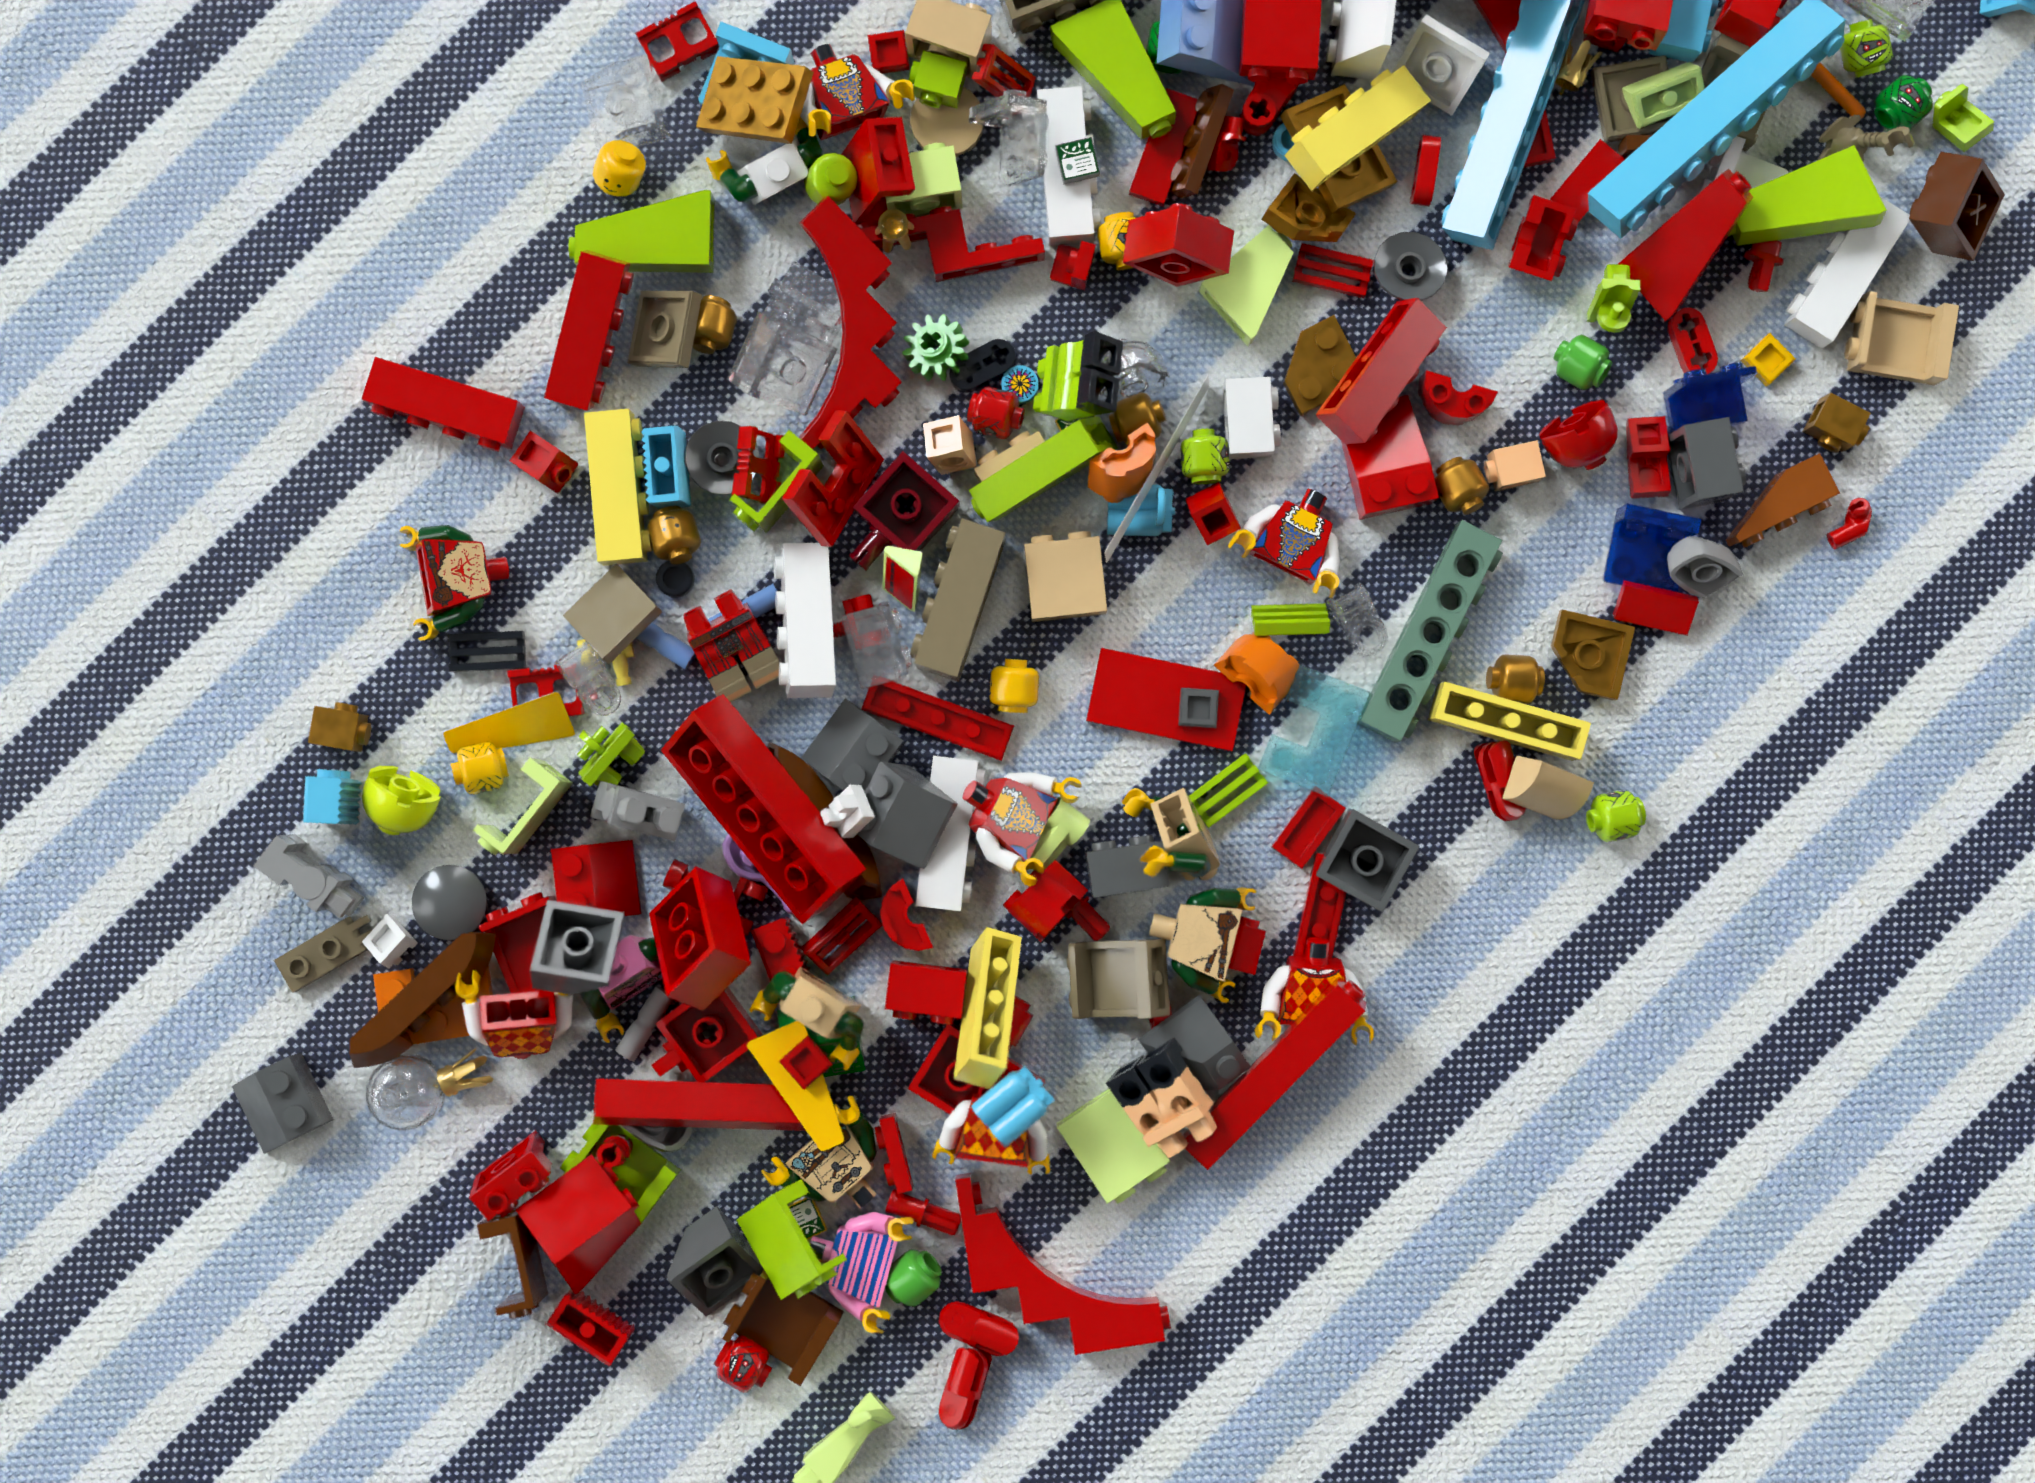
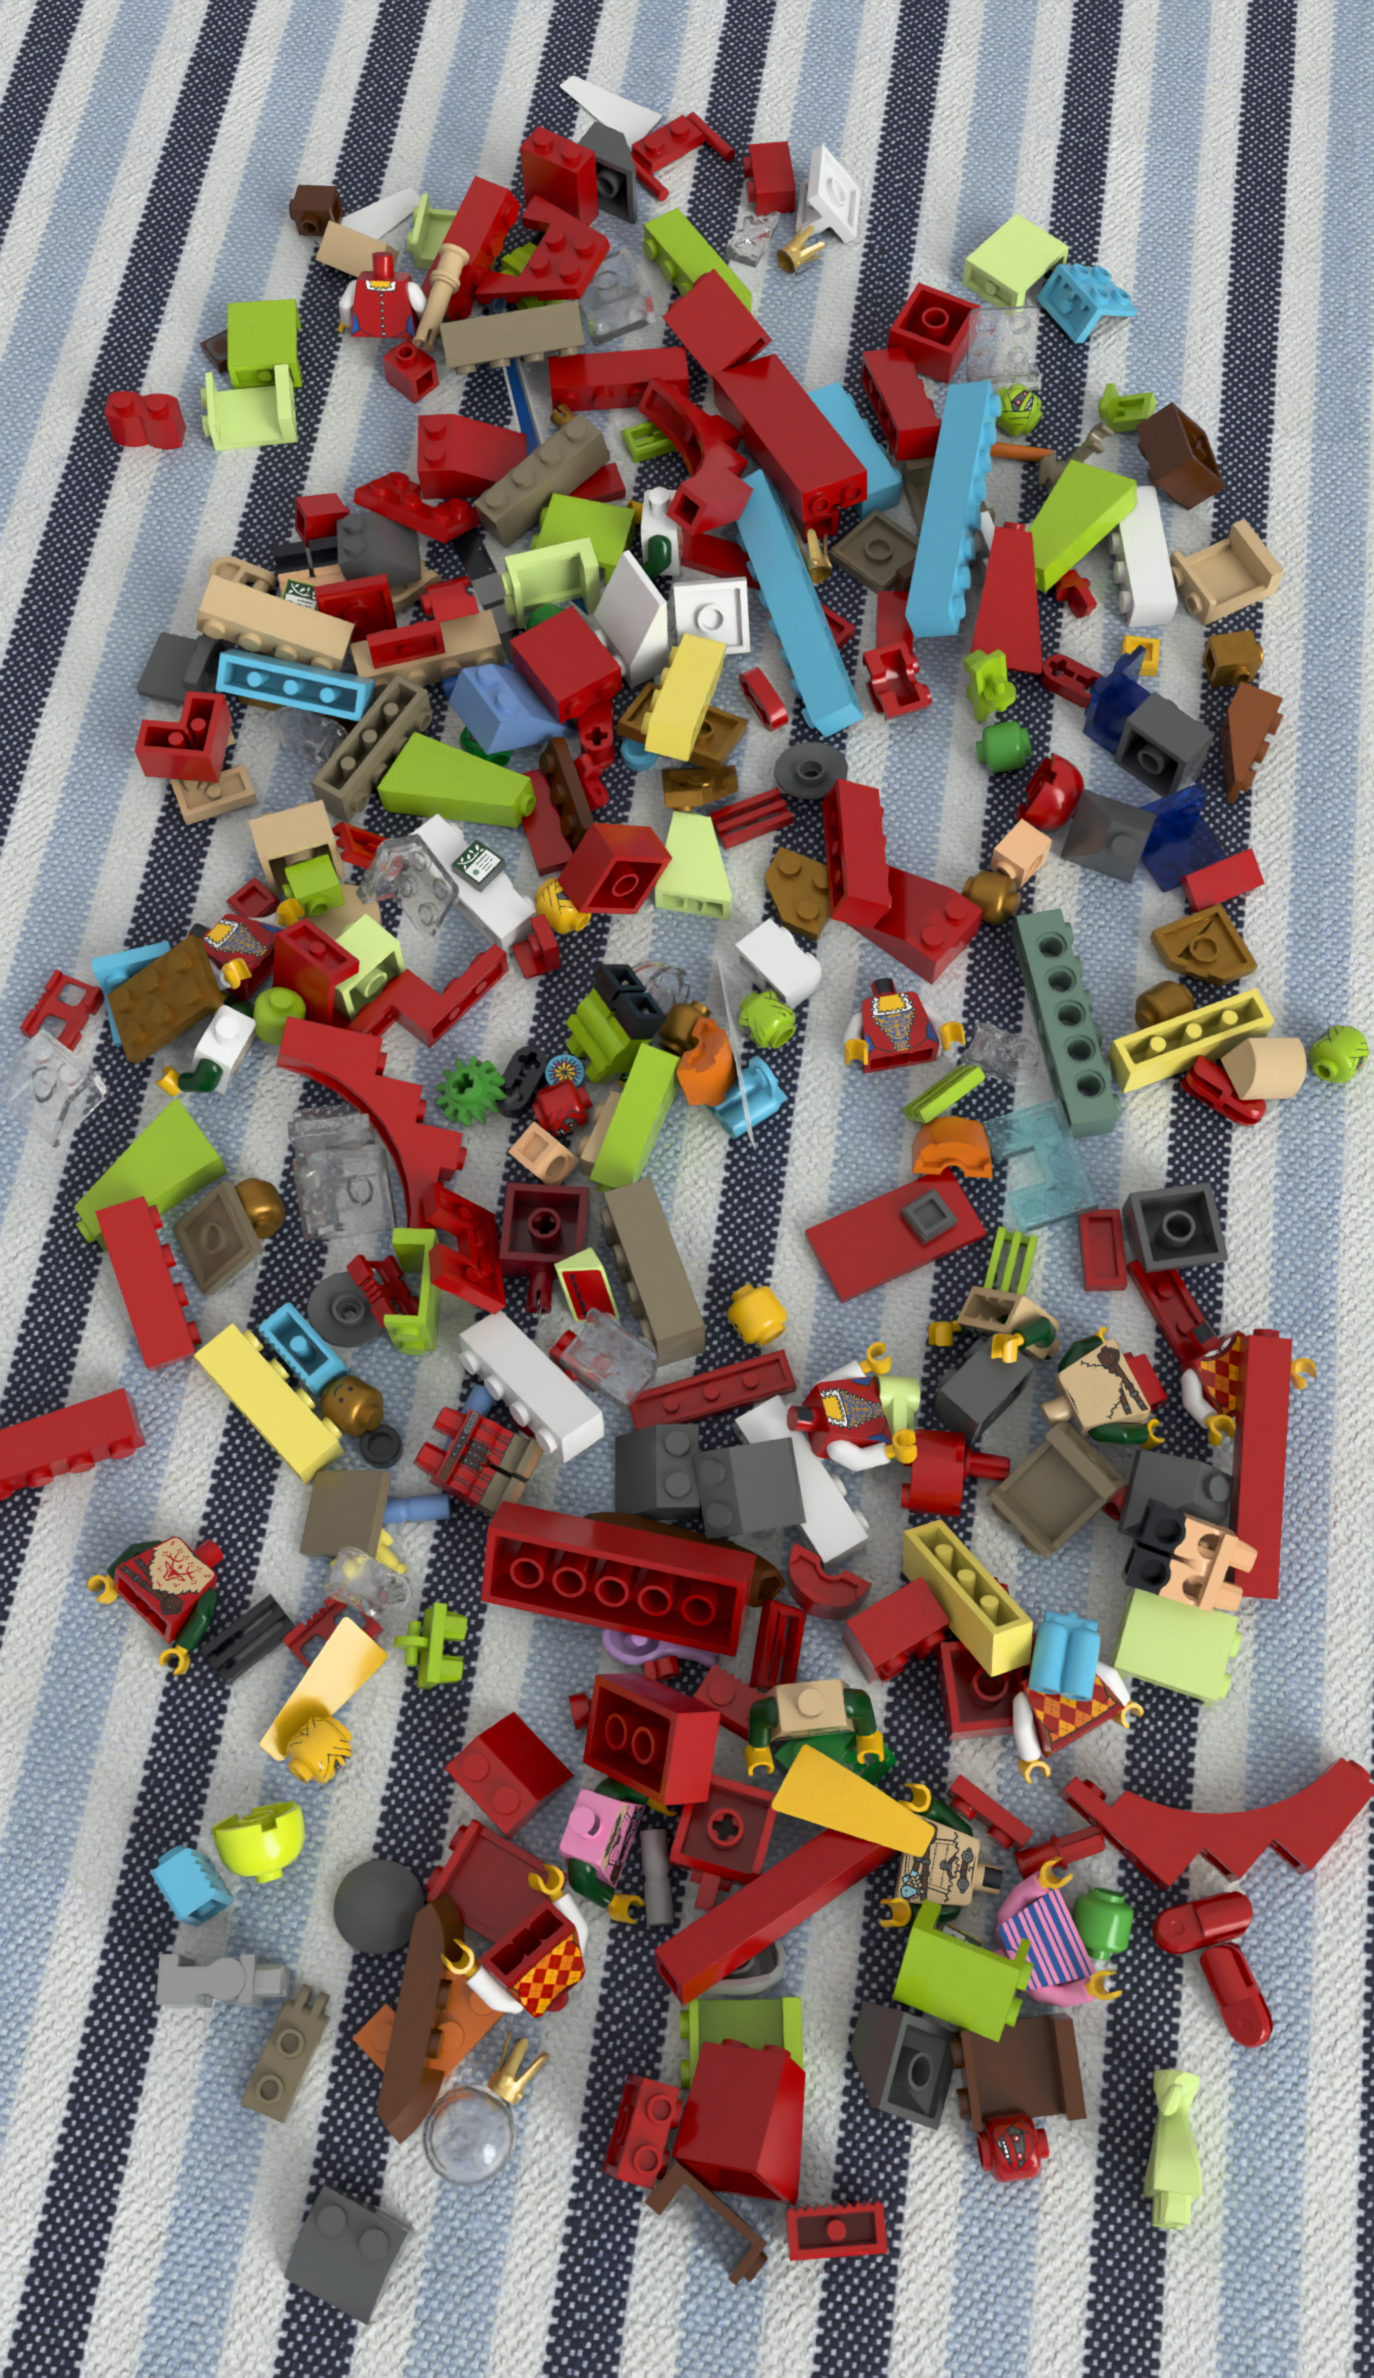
camera: 35 degrees left, 20 degrees down
pearl gold brick [308,702,371,752] -> none
white tile [362,914,417,969] -> none
yellowish green panel [473,758,573,855] -> none
red bracket [509,430,578,493] -> none
dark grey slope [530,900,624,995] -> none
light grey hips [590,781,685,841] -> none
yellow head [592,140,646,197] -> none
red pin [597,1134,633,1168] -> none
red tile [779,1035,834,1090] -> none
white tile [820,785,875,838] -> none
clear yellow piece [875,209,914,253] -> none
tan brick [1024,531,1107,622] -> none
red brick [1186,482,1241,546] -> none
red cylinder [1418,370,1498,426] -> none
yellowish green slope [1622,62,1705,129] -> none
red slope [1626,416,1671,499] -> none
light grey piece [1667,536,1743,599] -> none
red arm [1826,497,1872,550] -> none
green head [1874,75,1933,131] -> none
none -> dark grey slope [1060,789,1157,883]

